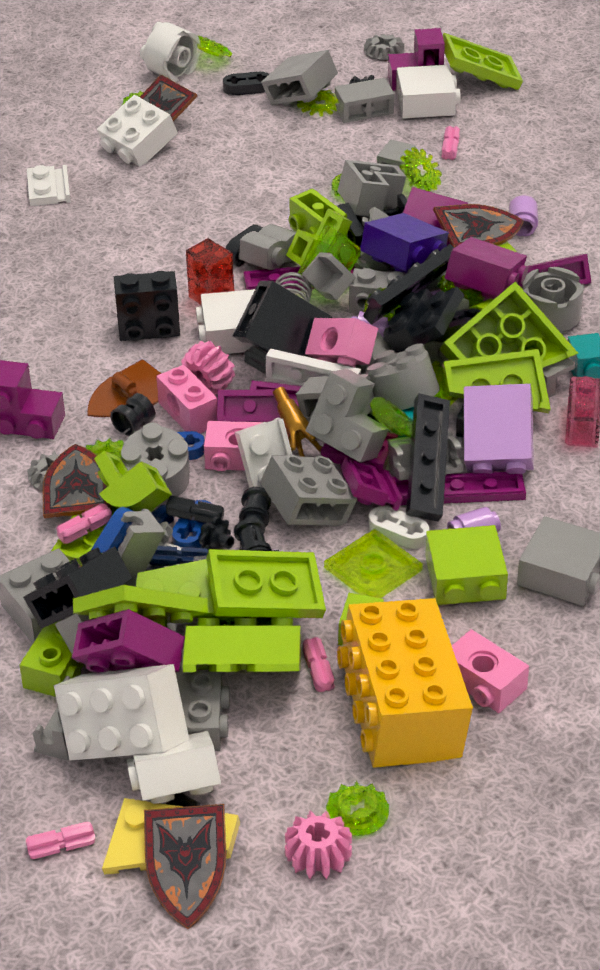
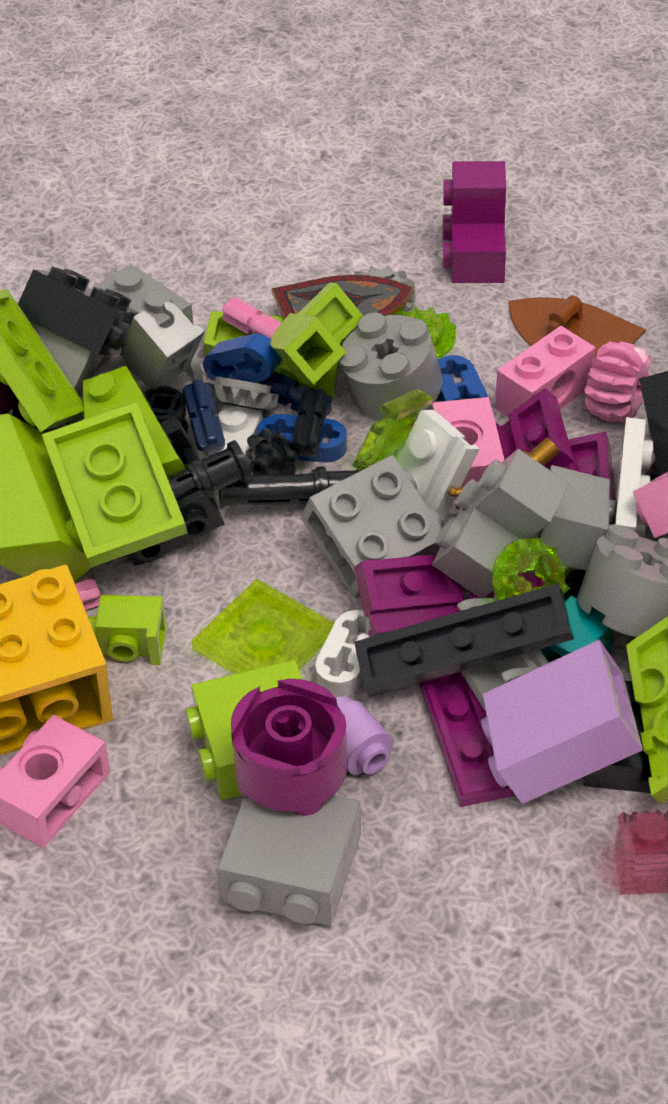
camera: 80 degrees right, 5 degrees up
black wheel [110,393,156,436] -> none
none -> magenta brick [231,679,348,816]
none -> clear neon green plate [352,389,433,471]

